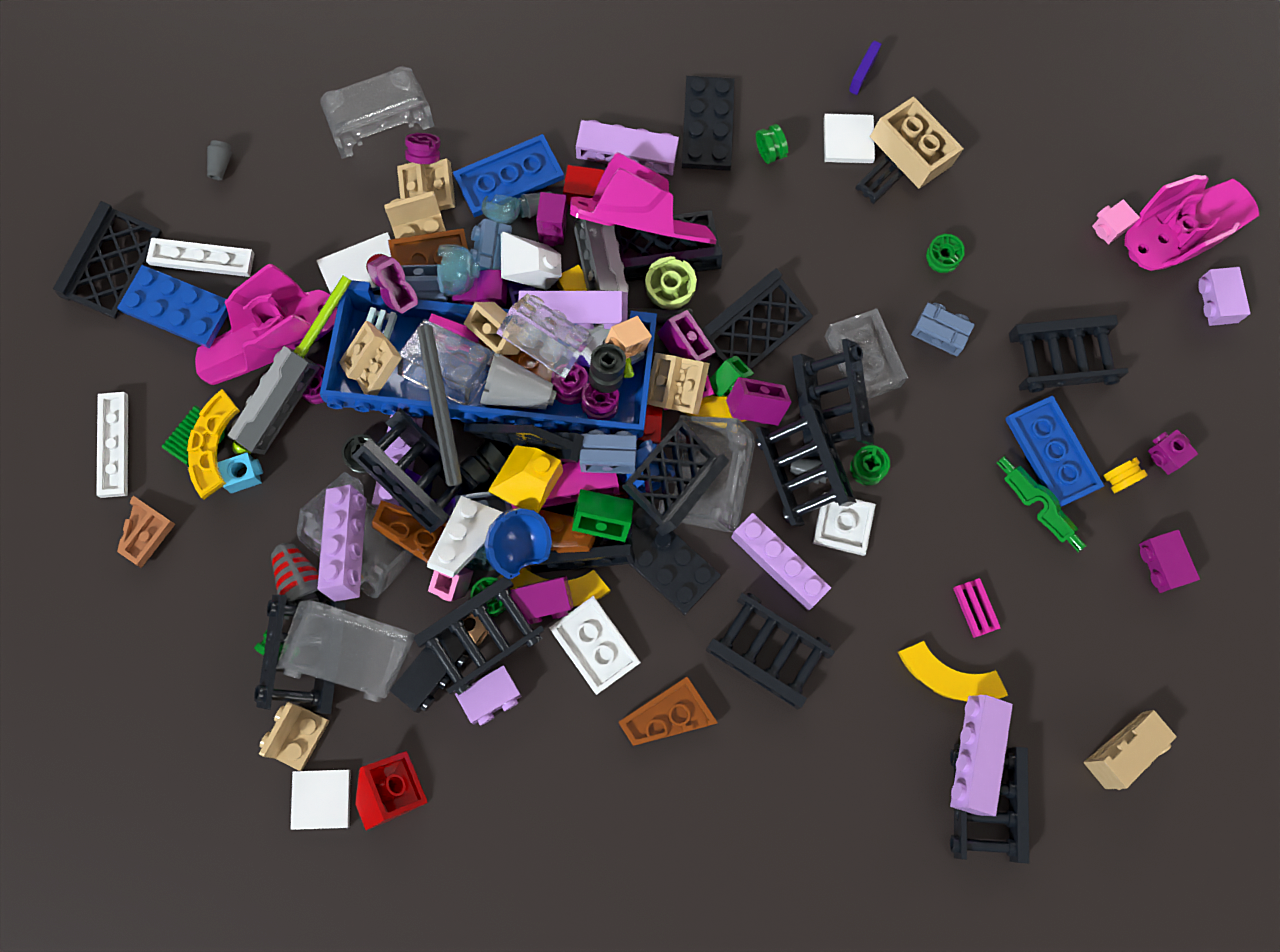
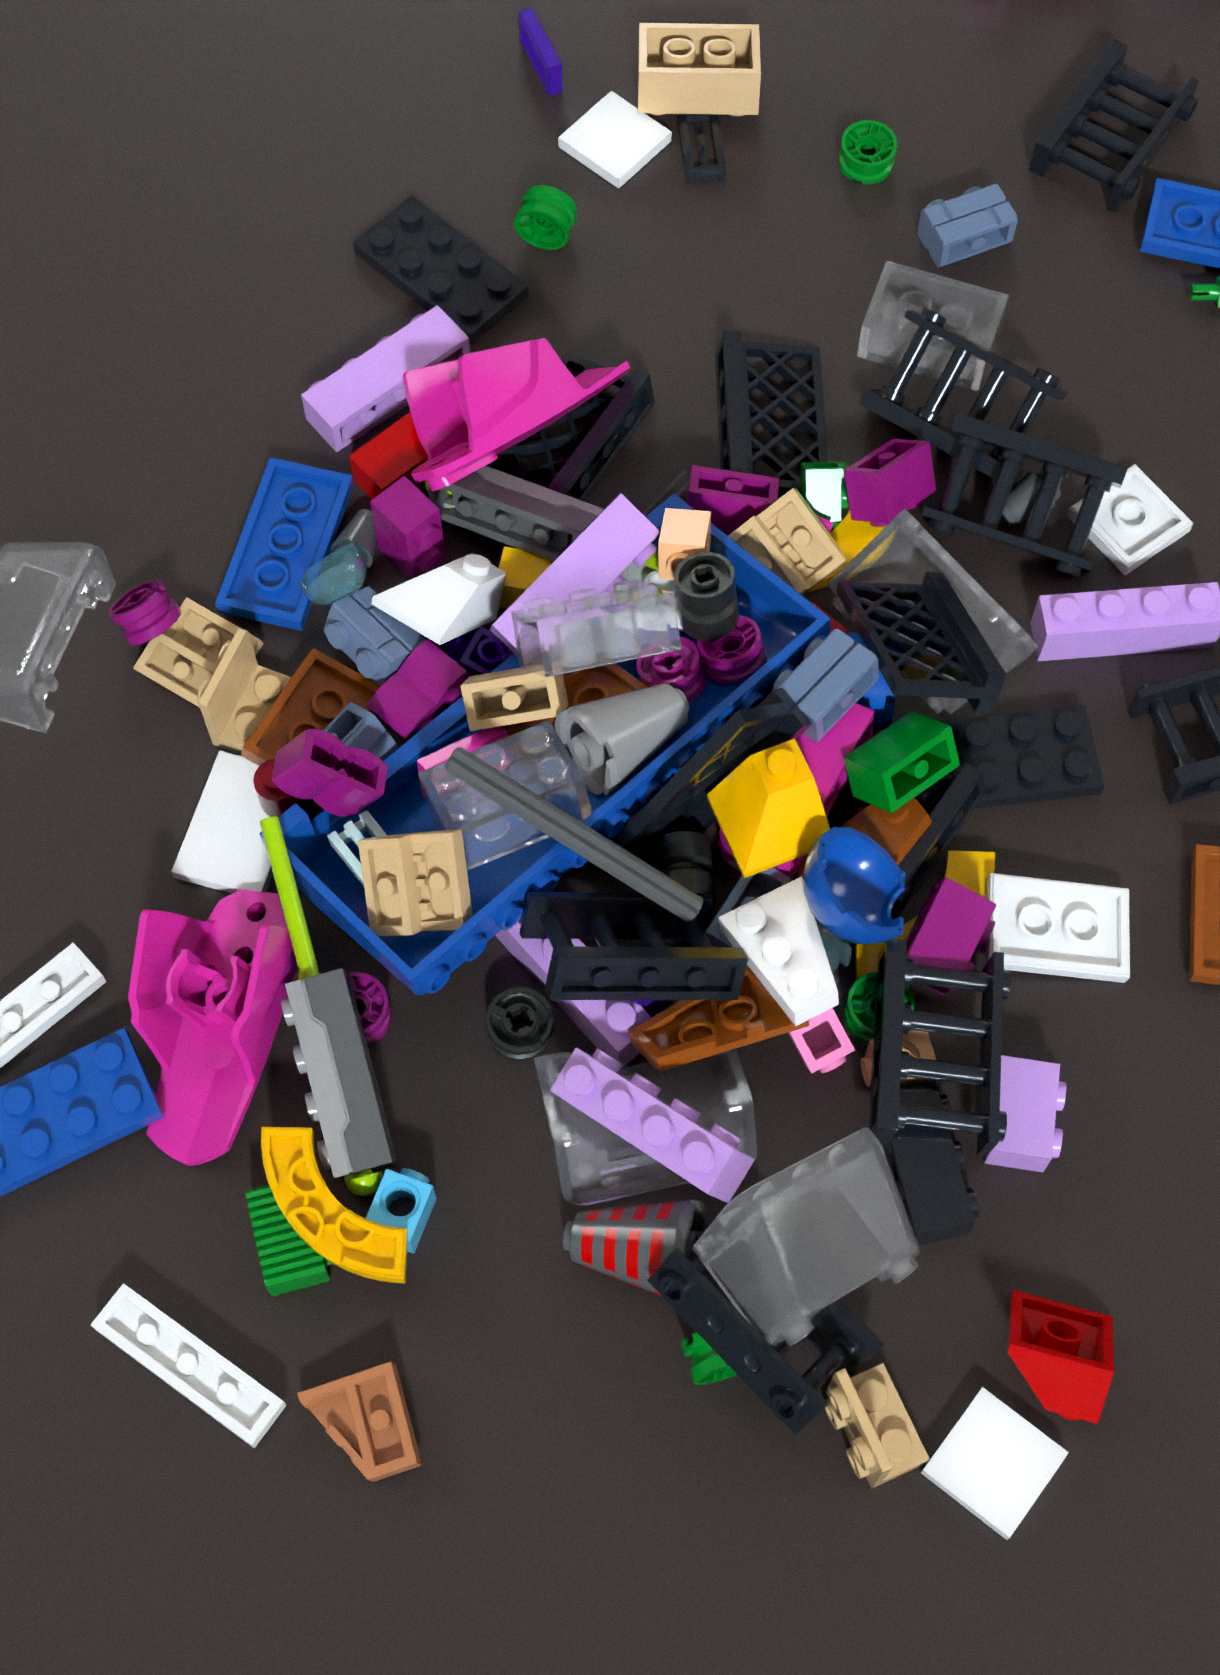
camera: 45 degrees left, 10 degrees down
clear light blue cylinder [437,244,480,297] -> none
yellowish green cylinder [645,256,697,310] -> none
green wheel [850,445,890,485] -> none

